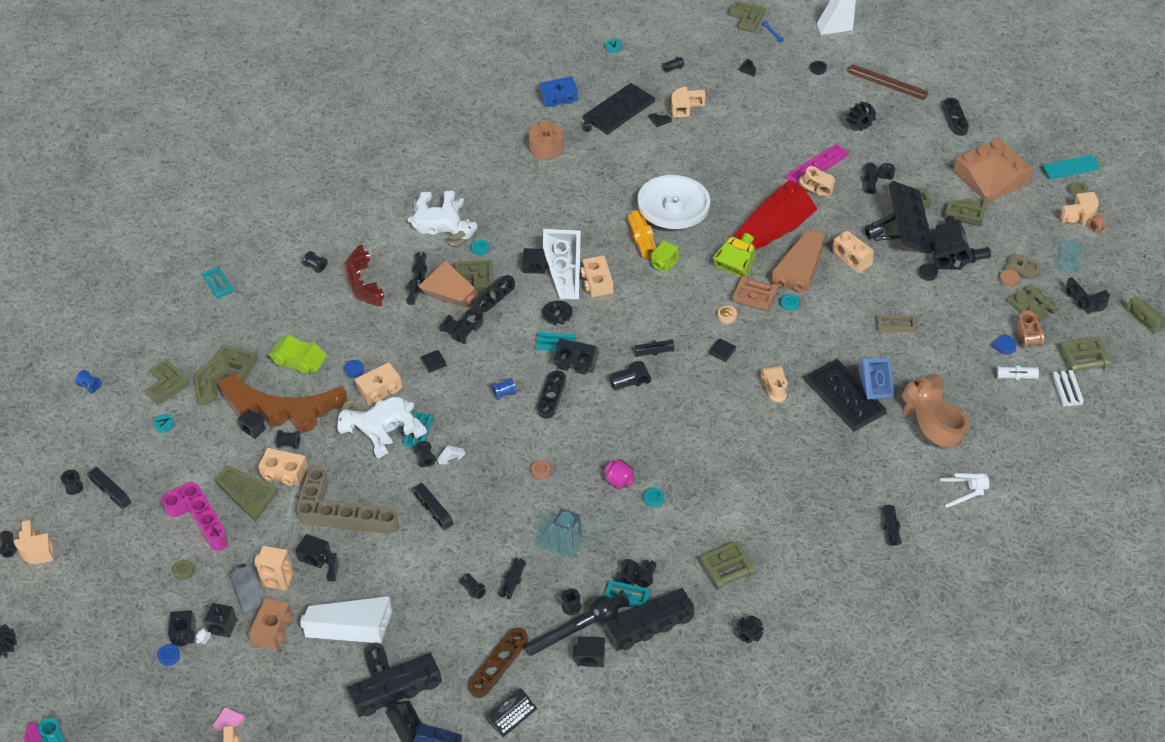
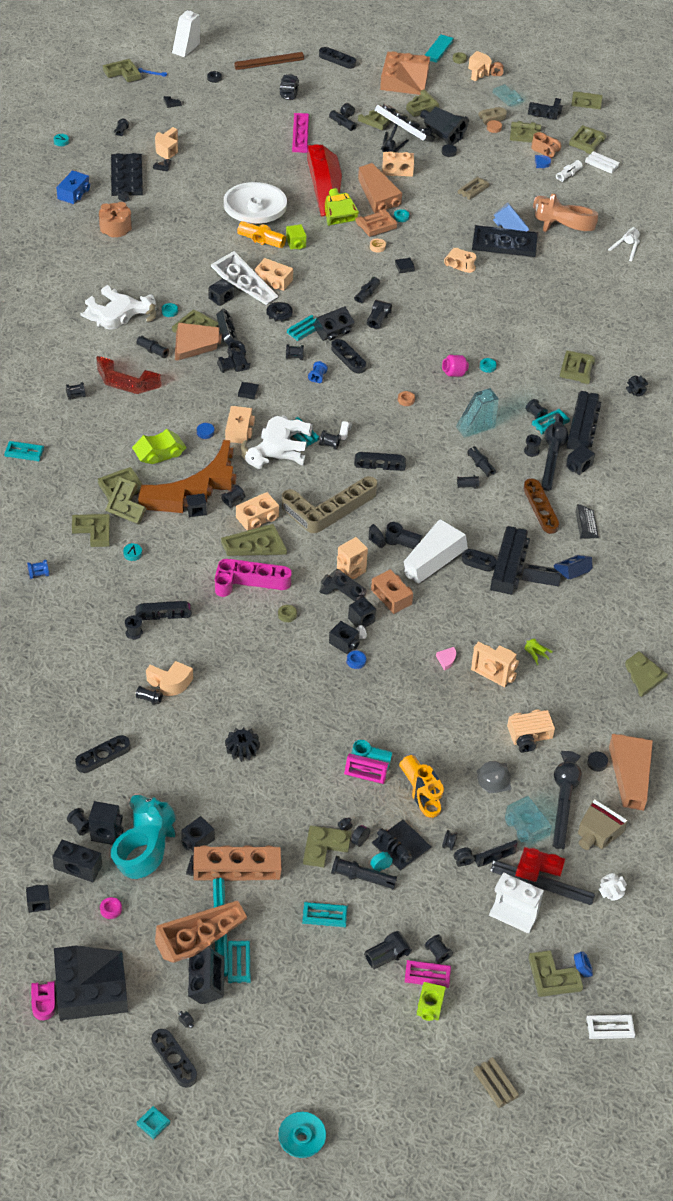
camera: 55 degrees left, 0 degrees up
black brick [296,534,332,569] -> none
black tile [407,280,419,305] -> none
black pin [636,559,657,588] -> none
light nougat piece [799,166,835,197] -> none
black pin [882,505,902,546] -> none
none -> black bush [286,344,304,360]
none -> black piece [384,522,423,549]

